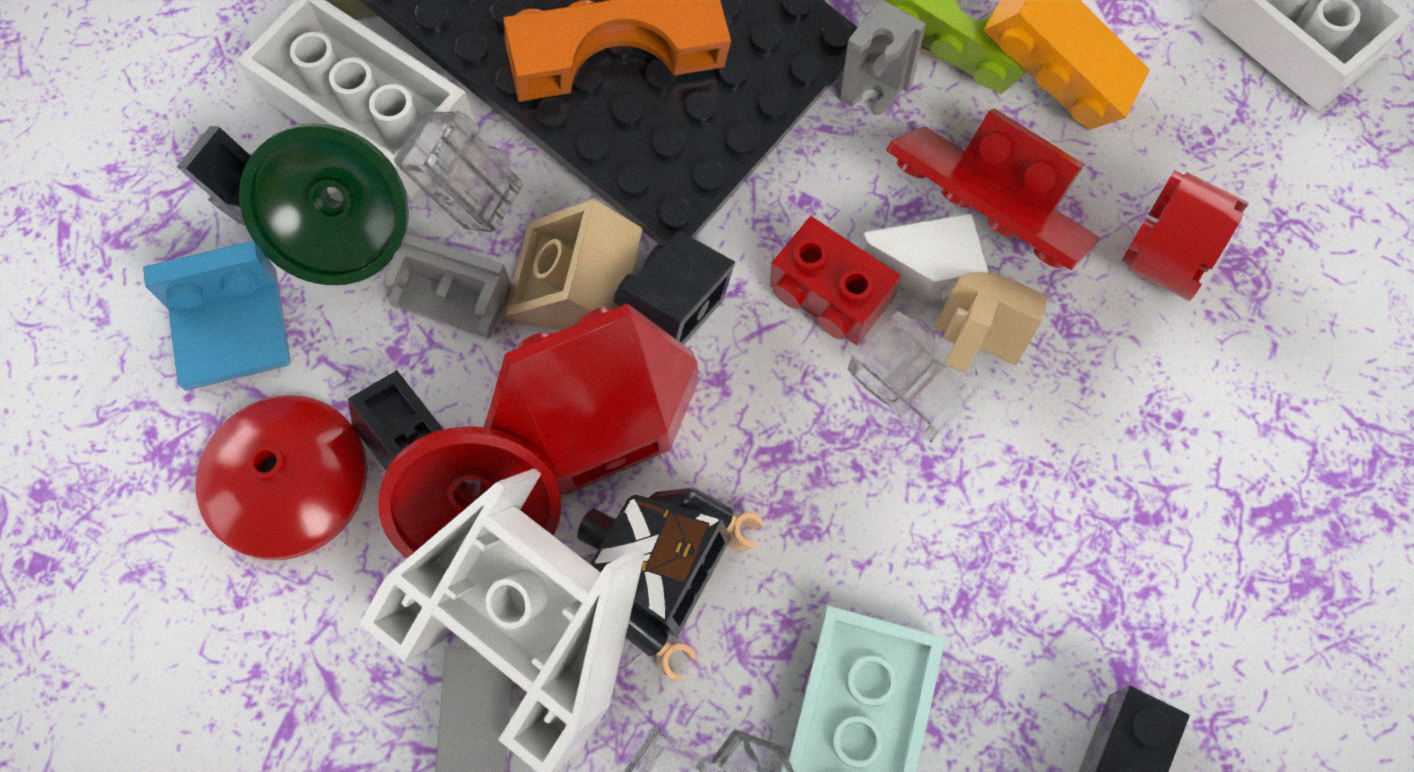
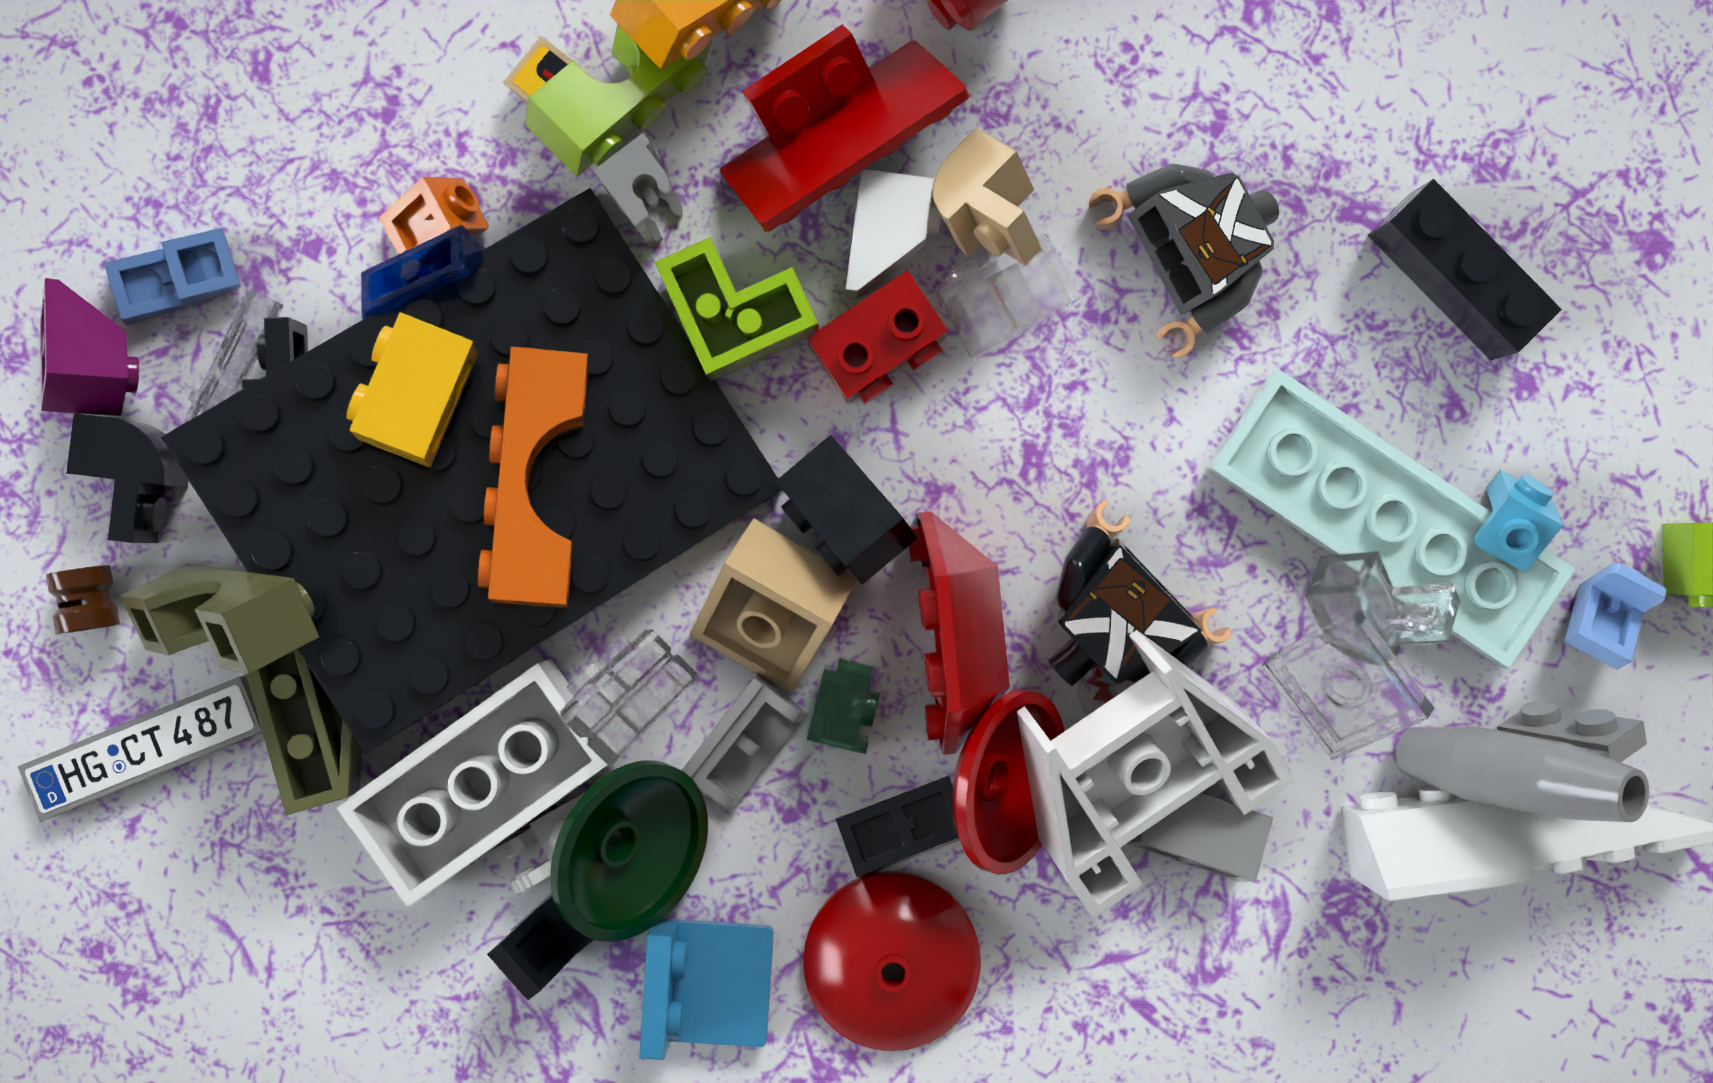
camera: 70 degrees left, 20 degrees up
none -> lime brick [654,236,819,381]
none -> clear green brick [807,658,880,754]
none -> dark grey torso [1089,163,1279,357]

